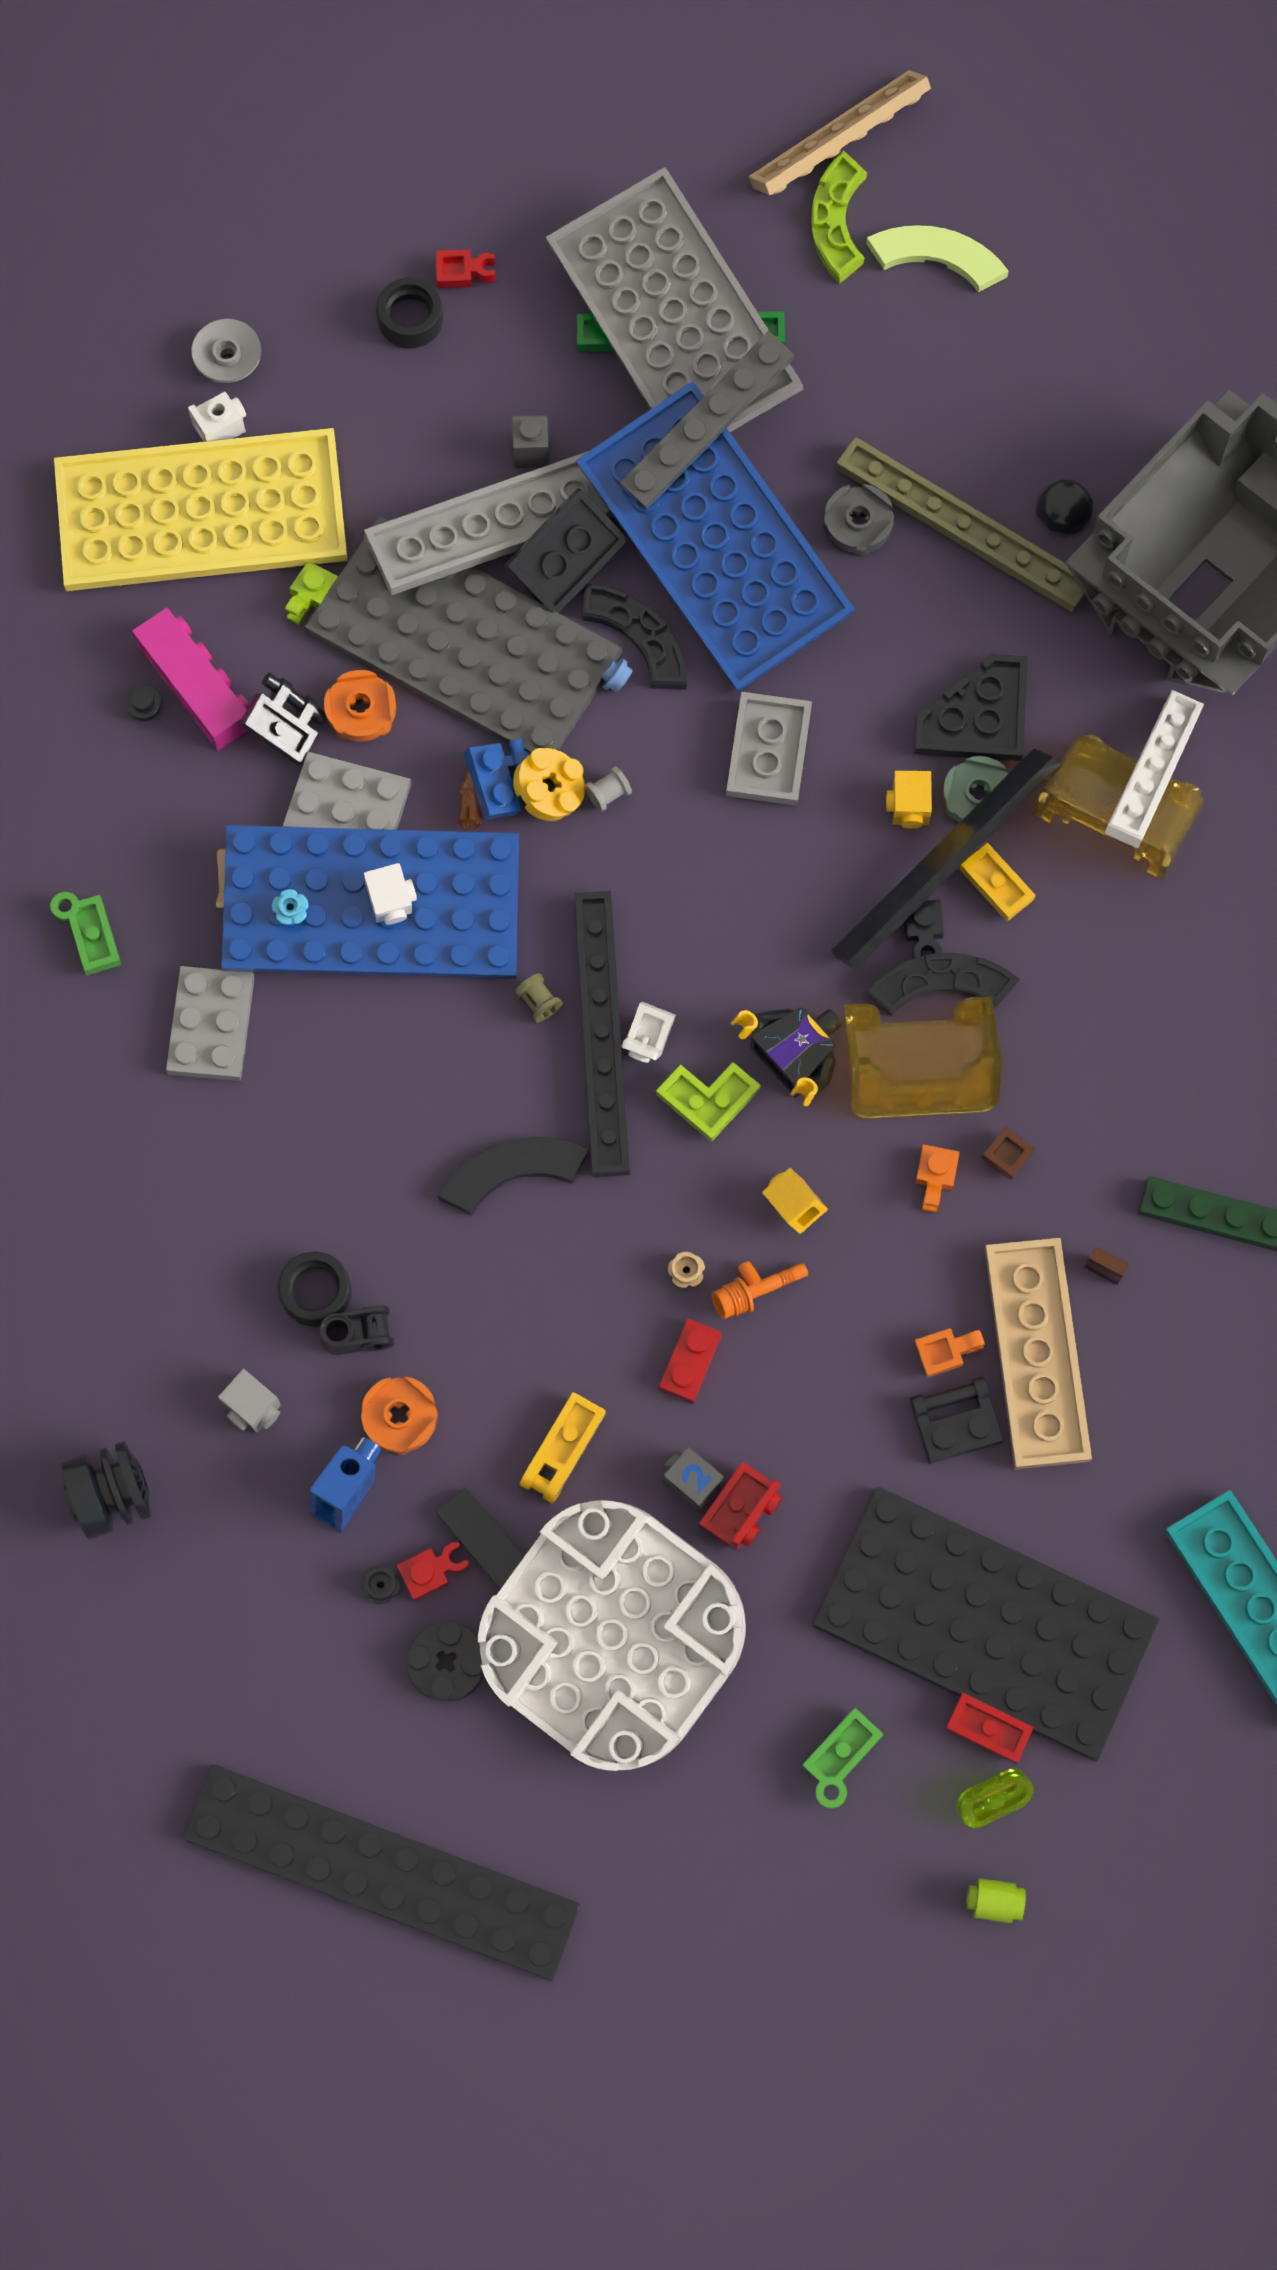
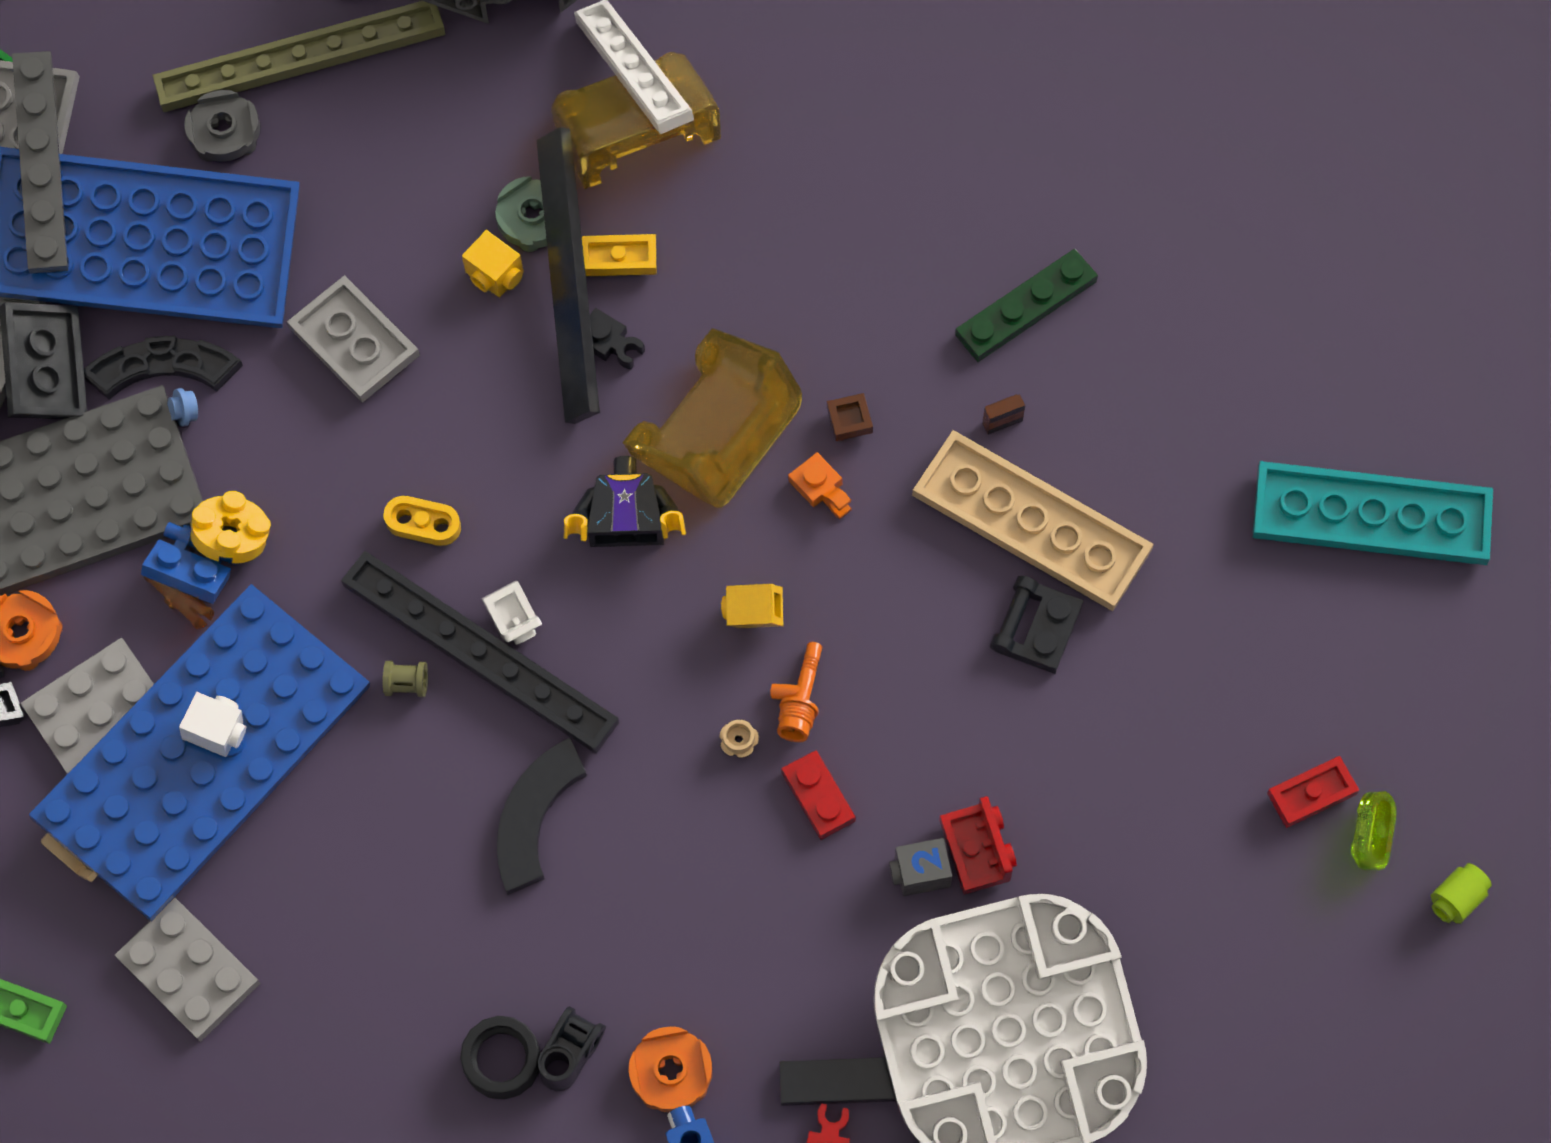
camera: 50 degrees left, 5 degrees down
medium azure plate [272,889,308,925] -> none
yellow plate [519,1392,606,1504] -> none
light grey bush [584,766,632,812] -> none
lime plate [656,1062,761,1142] -> none
bright green hinge [802,1708,884,1809] -> none
black plate [813,1486,1159,1761] -> none
black tile [864,953,1020,1015] -> none
black plate [914,654,1027,761] -> none
orange plate [915,1328,985,1378] -> none
none -> yellow plate [383,496,461,546]

